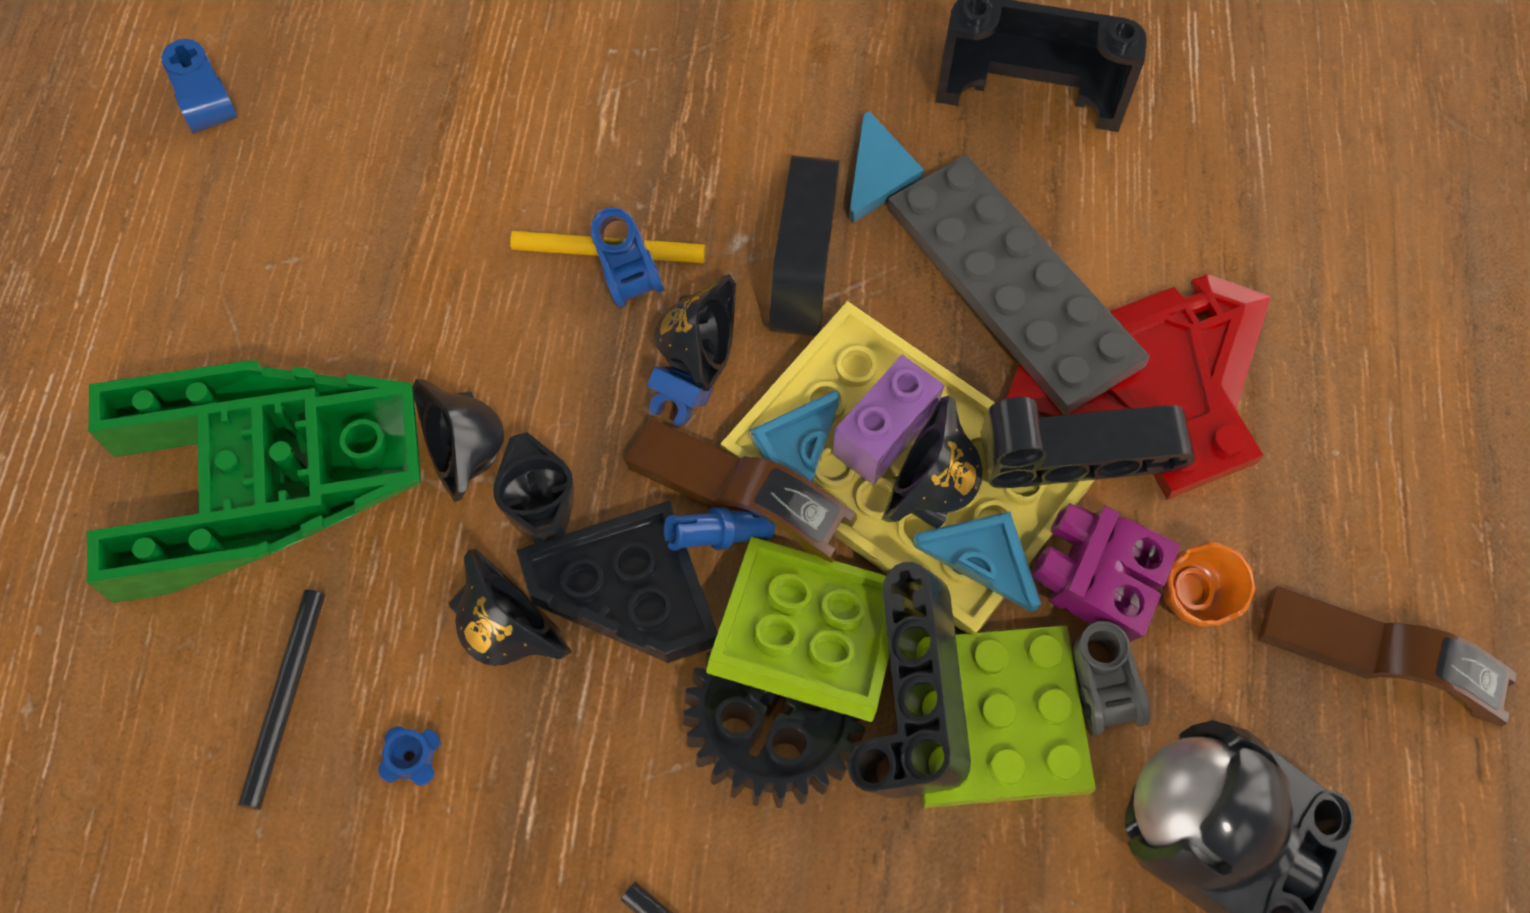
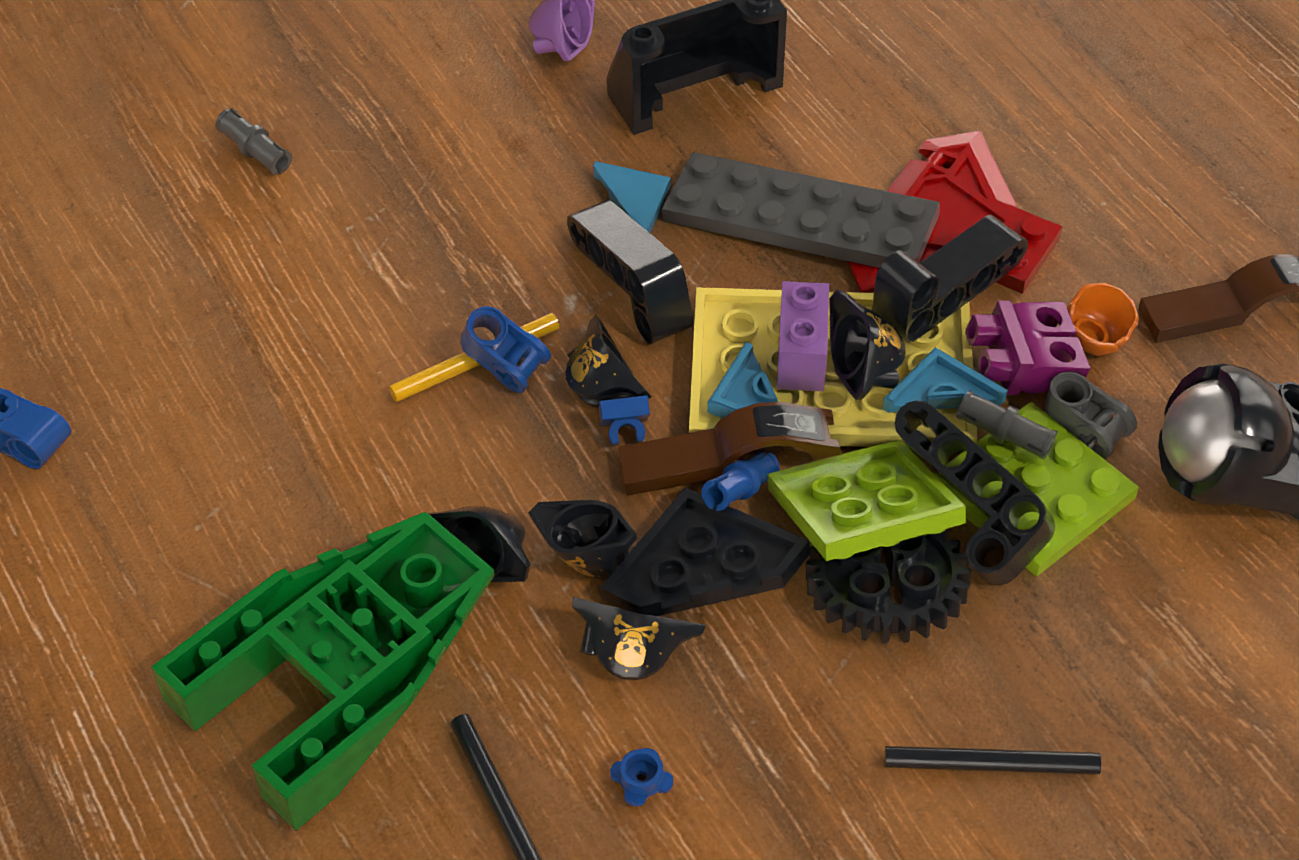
camera: 35 degrees left, 15 degrees down
none -> dark grey pin [956,390,1058,460]

